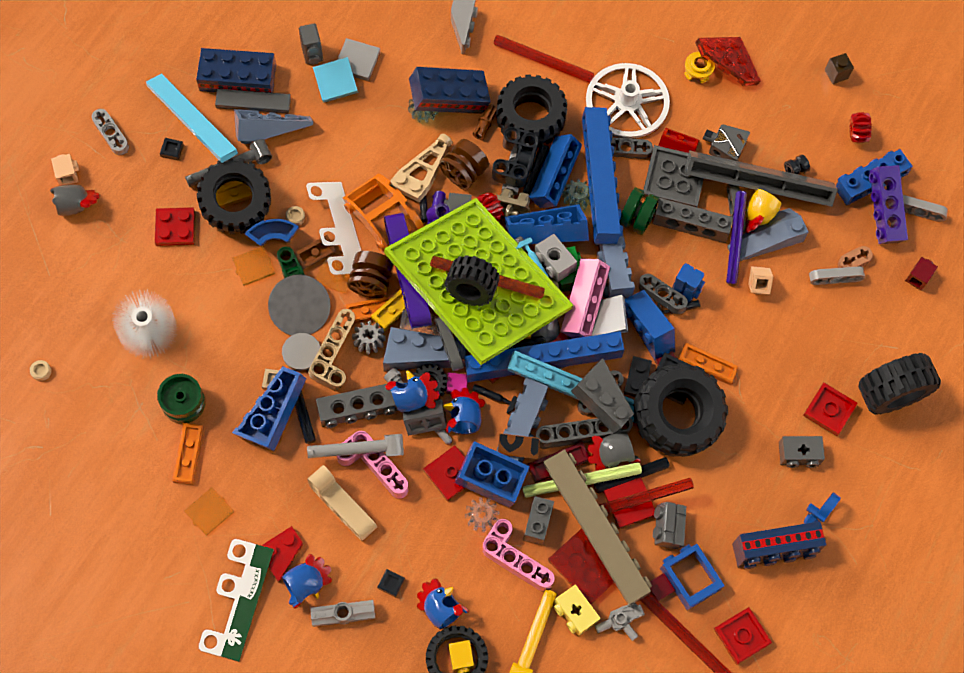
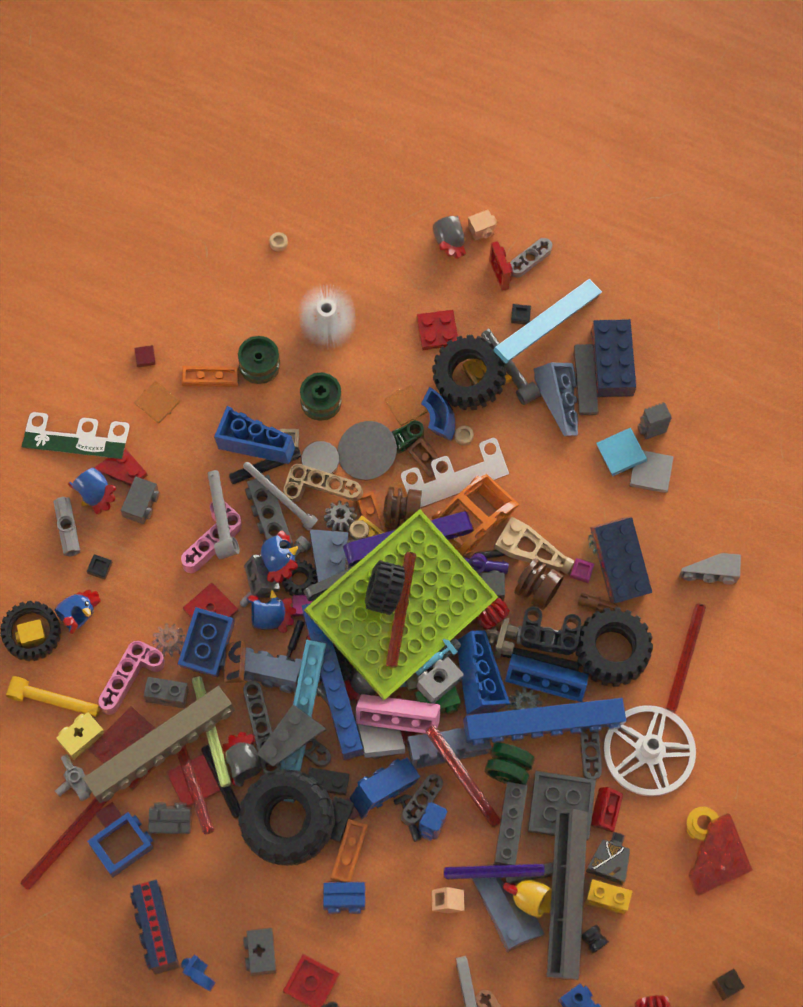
camera: 85 degrees right, 0 degrees up
tan beam [307,465,377,541] -> none
dark red tile [527,442,589,483] -> none
red plate [714,607,772,665] -> none
none -> dark grey brick [121,476,160,524]
none -> dark red tile [134,345,156,367]
none -> light grey piece [243,462,318,531]
none -> dark green wheel [300,372,342,421]
none -> blue brick [324,882,365,914]
none -> tan tile [349,520,369,540]
none -> clear red axle [426,725,501,828]
none -> red plate [489,241,513,291]
none -> dark pink tile [570,558,594,583]
none -> yellow brick [585,879,632,915]

